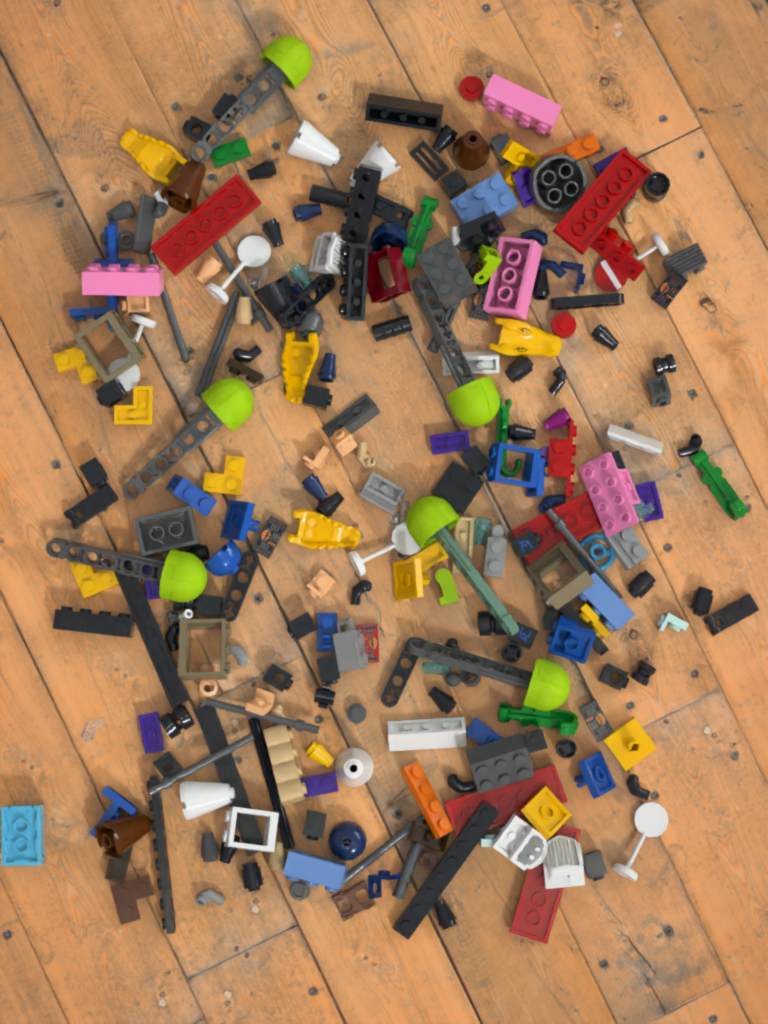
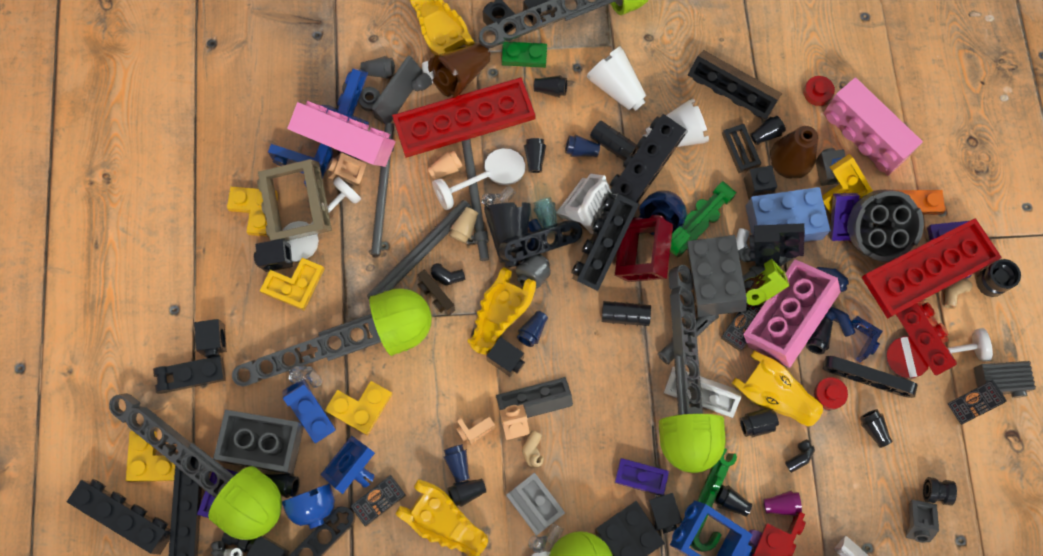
camera: 20 degrees right, 10 degrees down
black plate [373,194,414,230] -> none
none -> clear arm [289,366,323,388]

